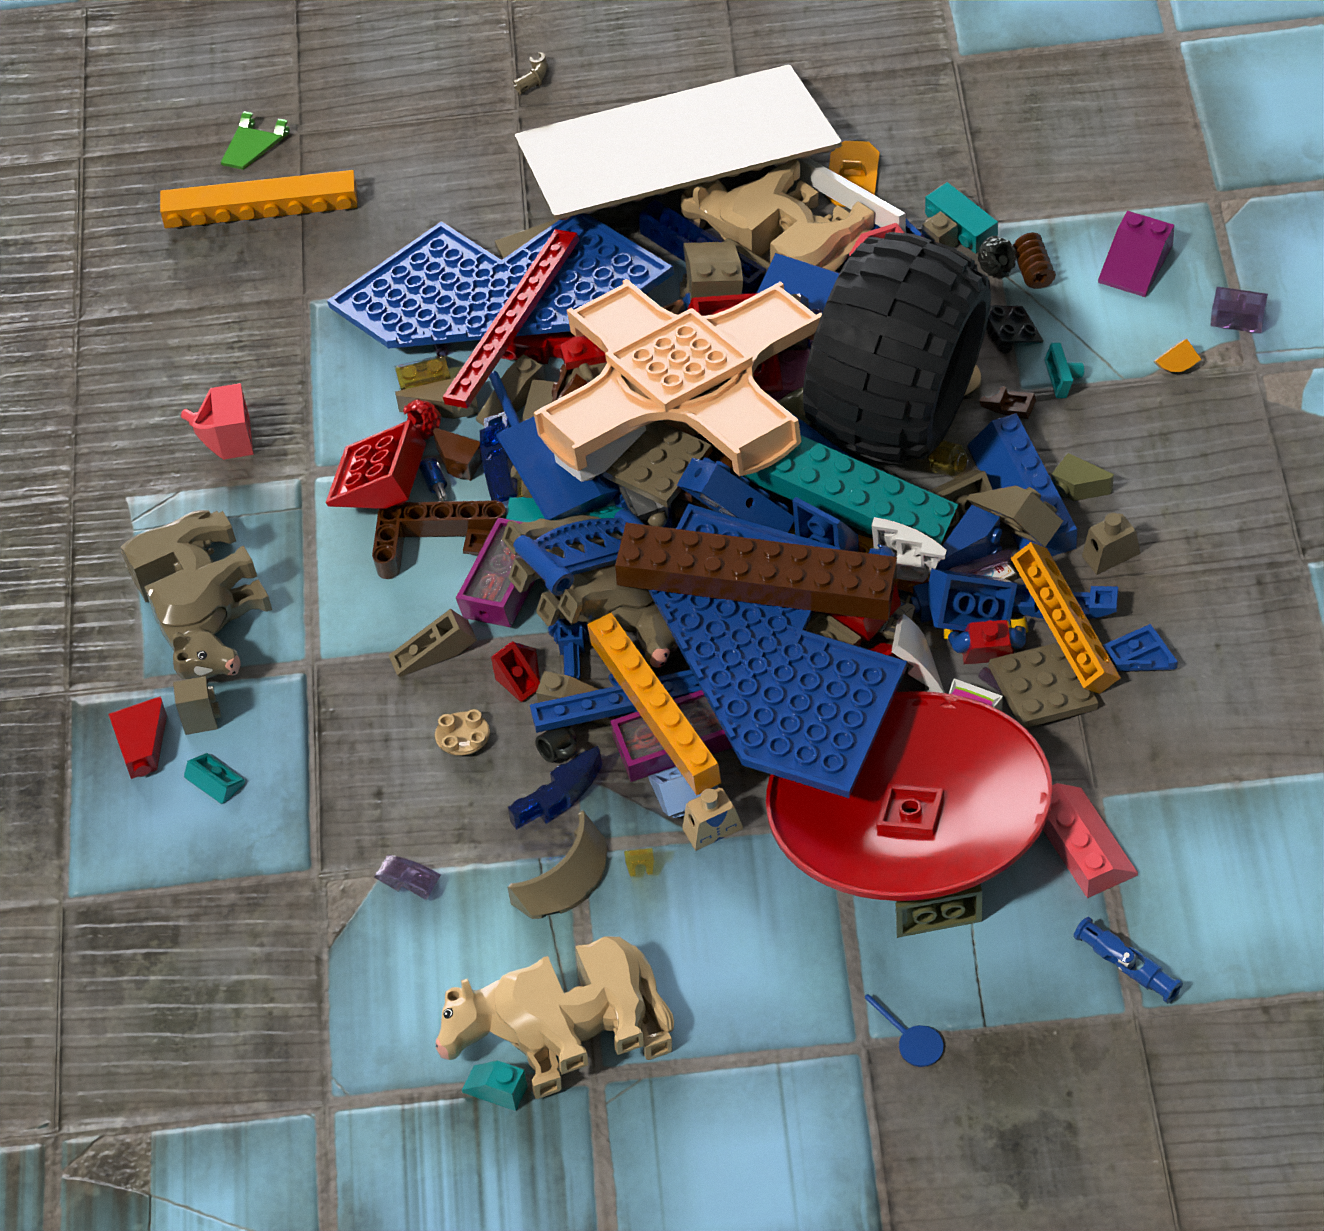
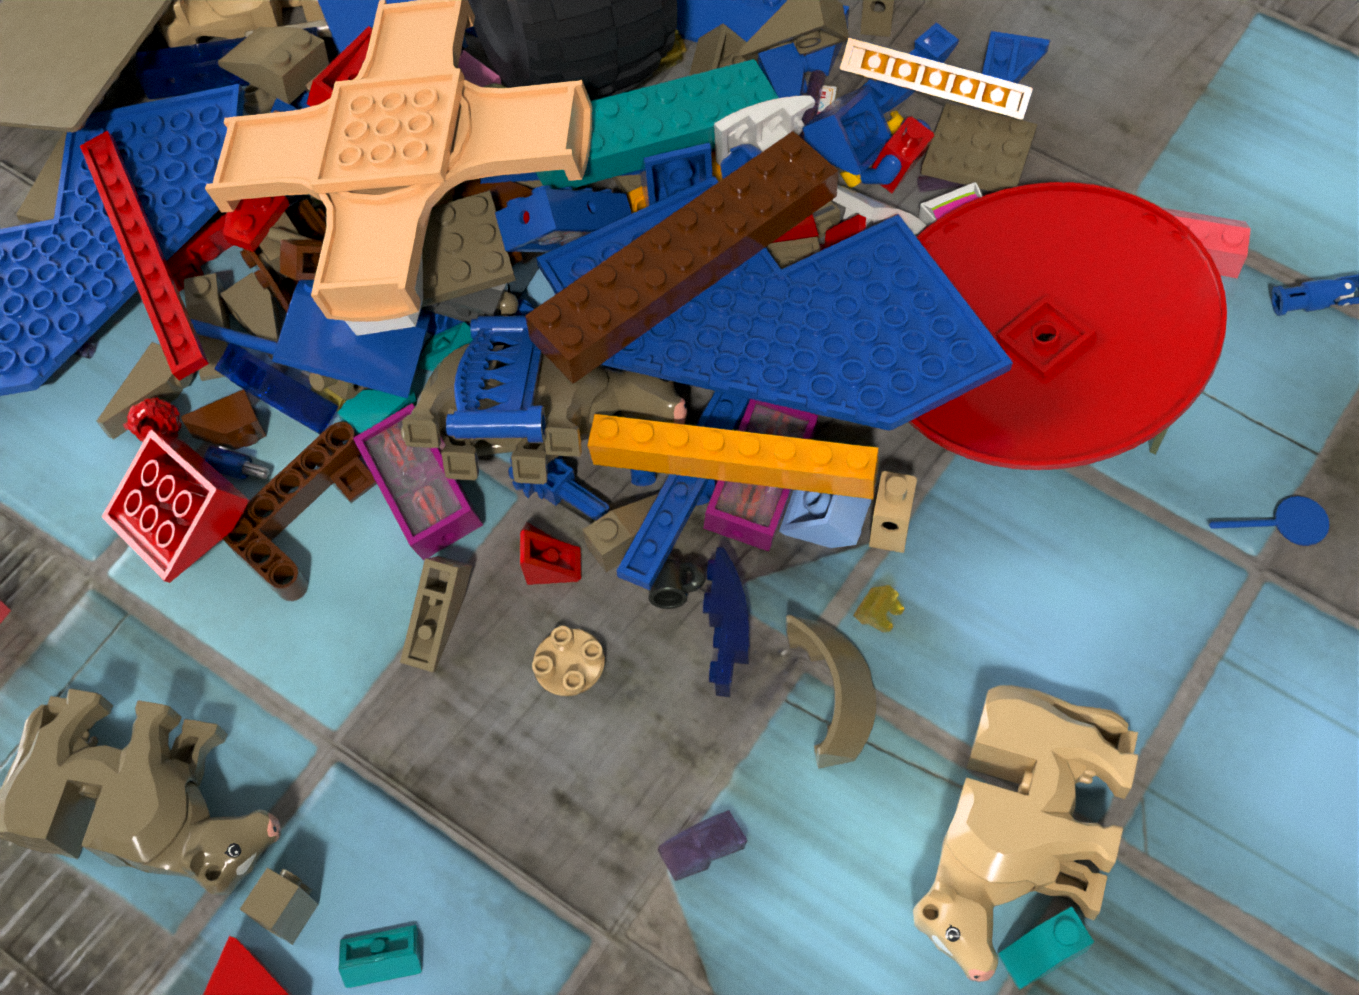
camera: 50 degrees left, 10 degrees up
clear yellow slope [394,355,451,390] -> none

